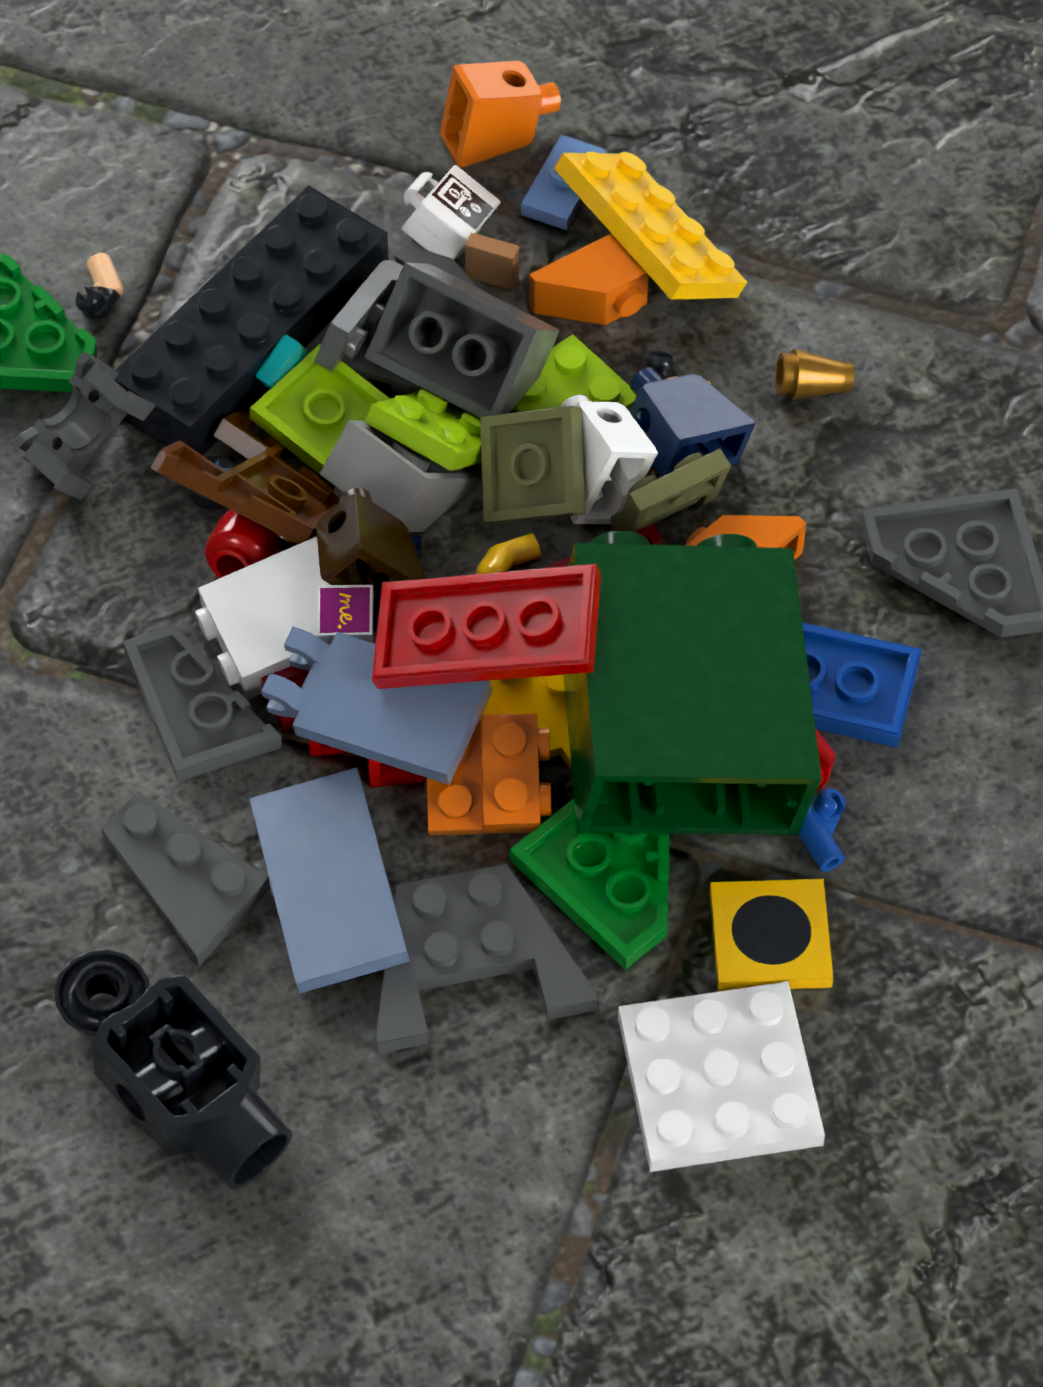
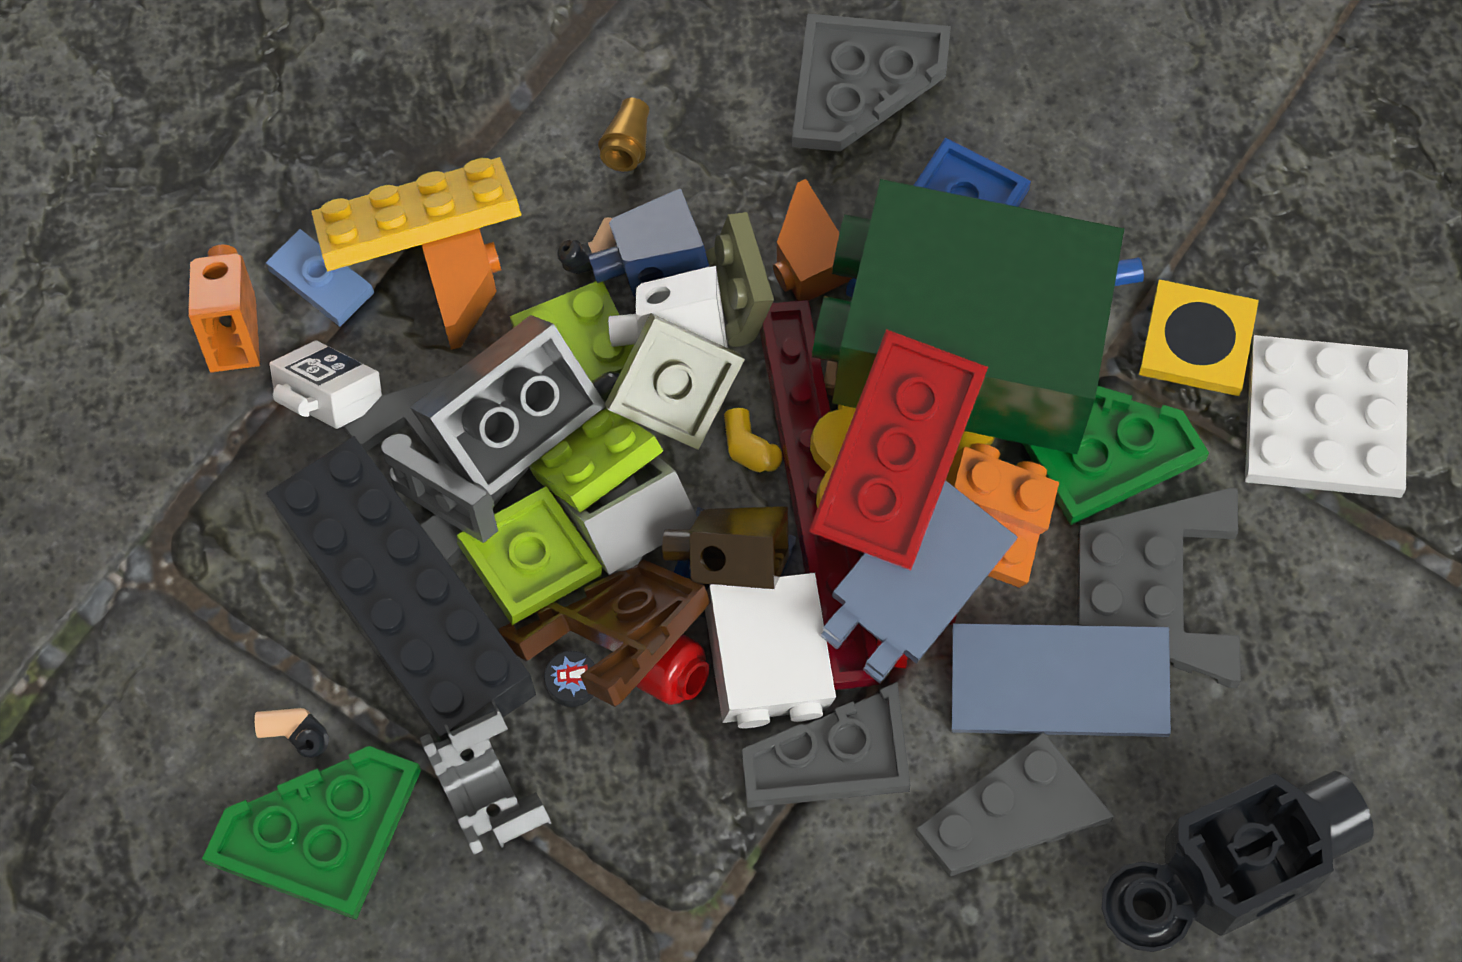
camera: 70 degrees left, 10 degrees up
teal tile [255,334,309,390] -> none
magenta tile [317,585,374,644] -> none
medium nougat tile [465,232,519,292] -> none

